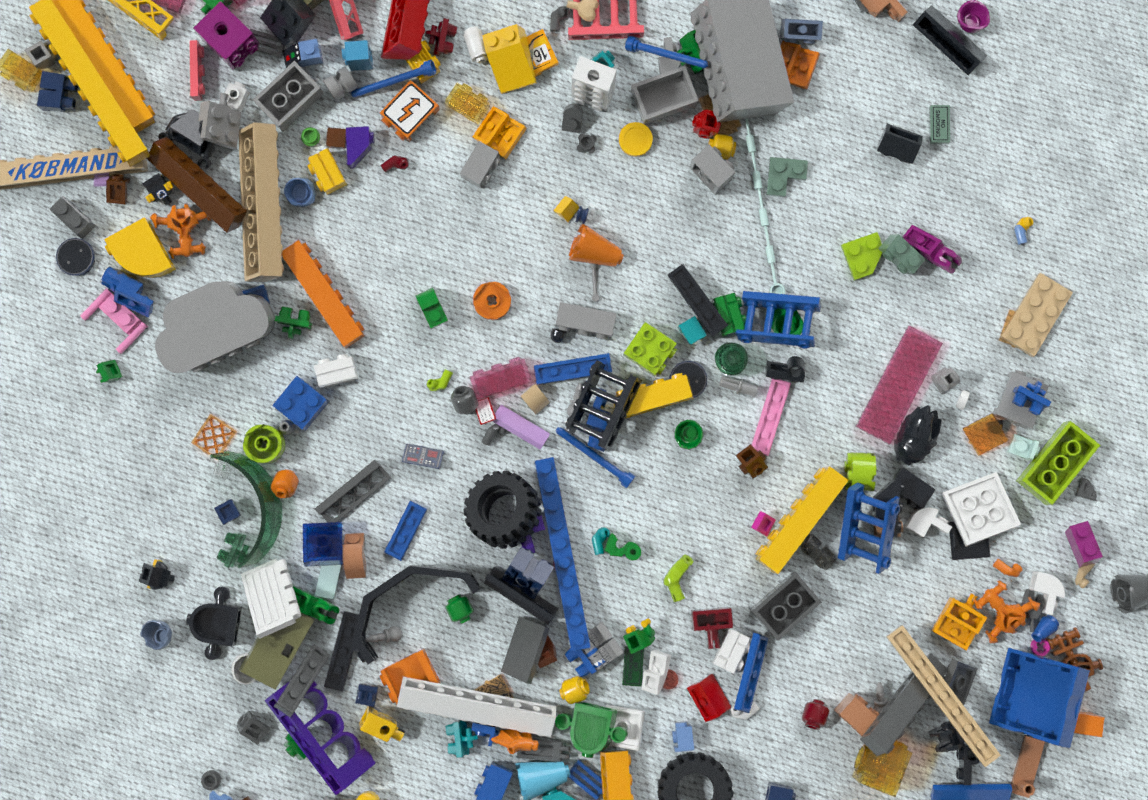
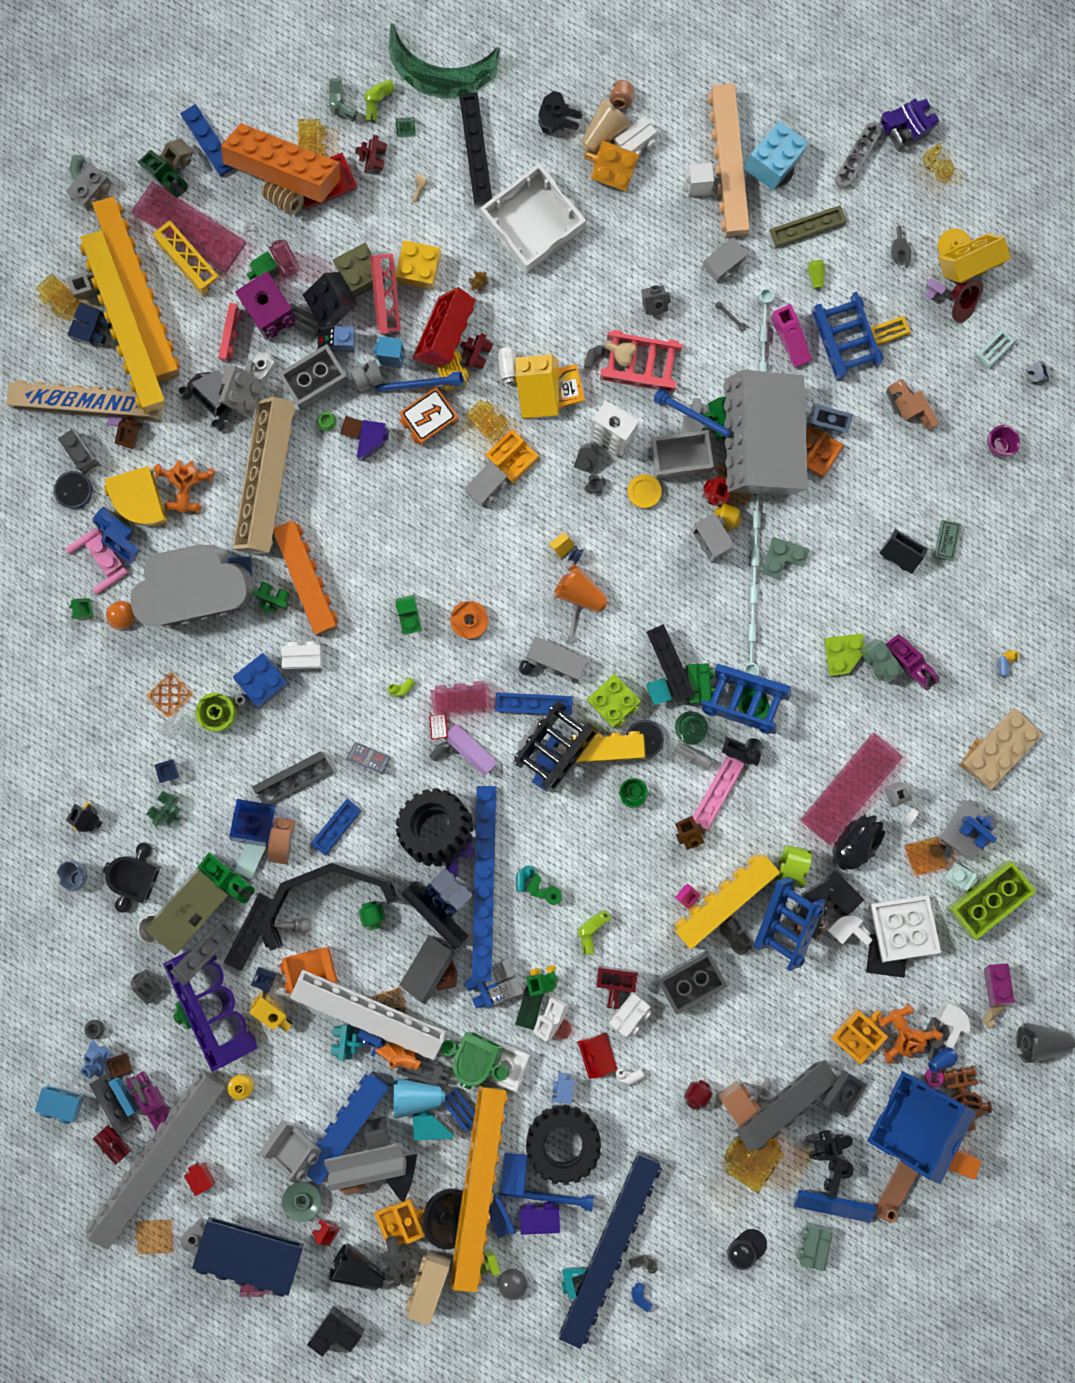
camera: 15 degrees right, 0 degrees up
black piece [142,173,174,206] -> none
reddish brown brick [146,137,247,233] -> none
clear green windscreen [209,451,282,569] -> none
white hinge [241,559,301,639] -> none
orange head [271,469,299,498] -> none
medium blue hair [284,178,316,207] -> none
yellow brick [307,148,347,195] -> none
dark red arm [380,155,409,173] -> none
dark grey head [450,386,478,415] -> none
tan brick [521,384,550,415] -> none
blue piece [556,427,635,489] -> none
yellow head [559,676,590,704] -> none
teal brick [590,49,615,68] -> none
blue tile [734,633,769,713] -> none
tan plate [886,625,1001,767] -> none
black brick [913,5,987,76] -> none
orange arm [993,559,1023,577] -> none
dark grey tile [1076,477,1097,501] -> none
none -> orange hair [106,601,136,631]

